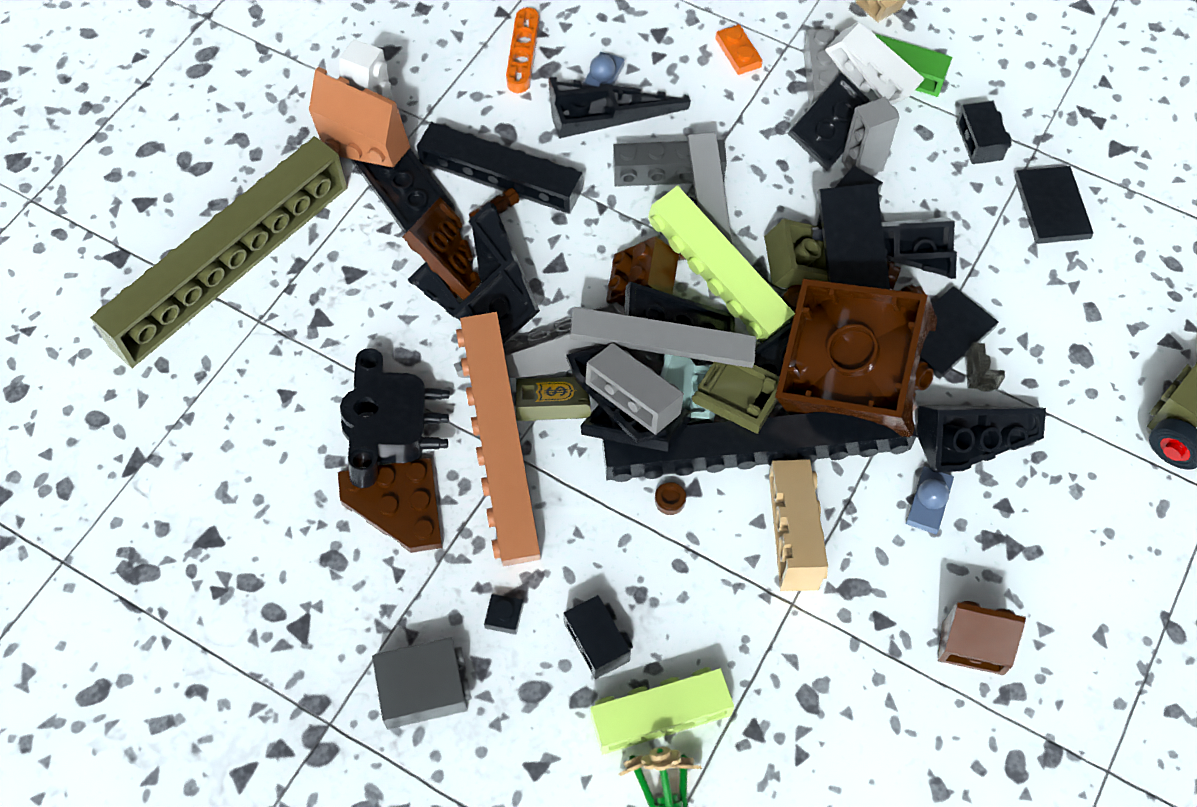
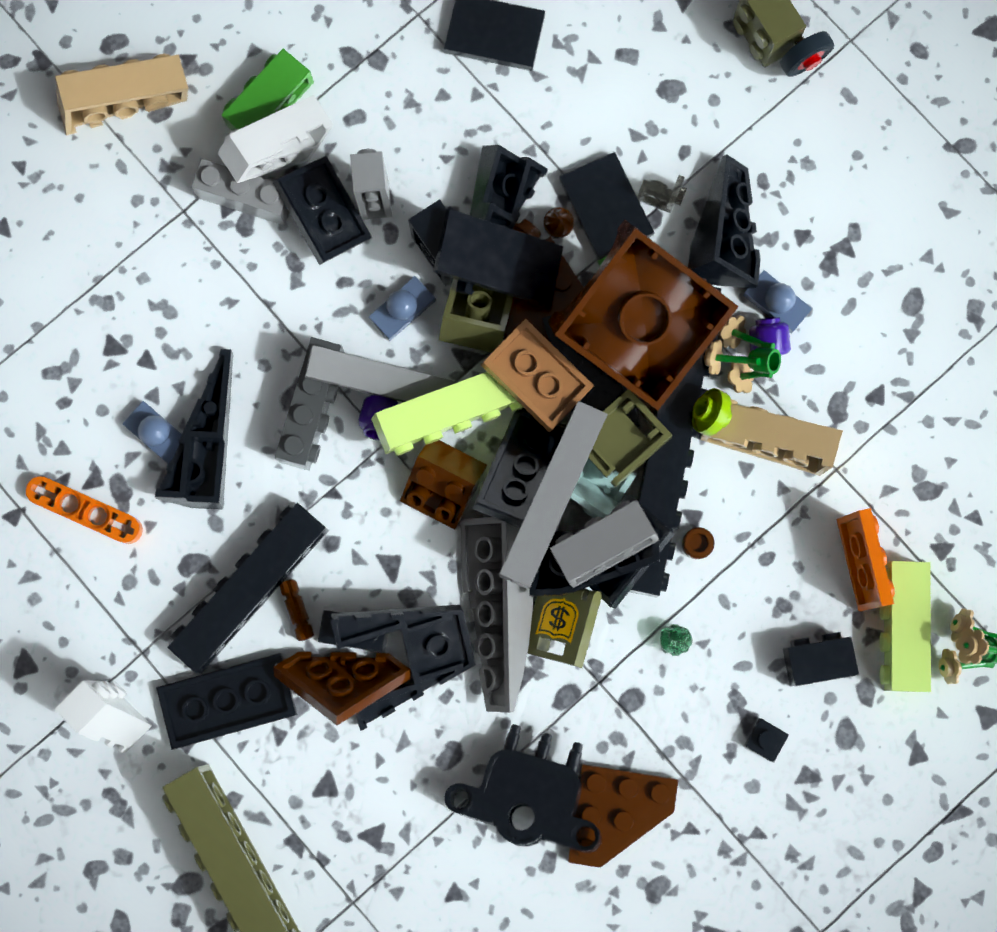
camera: 70 degrees left, 20 degrees up
nougat wedge [309,67,410,167] -> none
dark grey brick [372,637,472,730] -> none
nougat brick [456,312,541,567] -> none
orange plate [715,24,763,75] -> none
slope [937,601,1026,676] -> none
black brick [956,101,1011,165] -> none
none -> sand blue tile [369,276,436,341]
none -> medium nougat plate [481,319,594,432]
none -> clear green plate [660,624,693,656]
none -> lime plate [692,388,732,436]
none -> plant [704,315,781,393]
none -> dark purple head [749,317,791,356]
none -> orange plate [836,508,895,612]

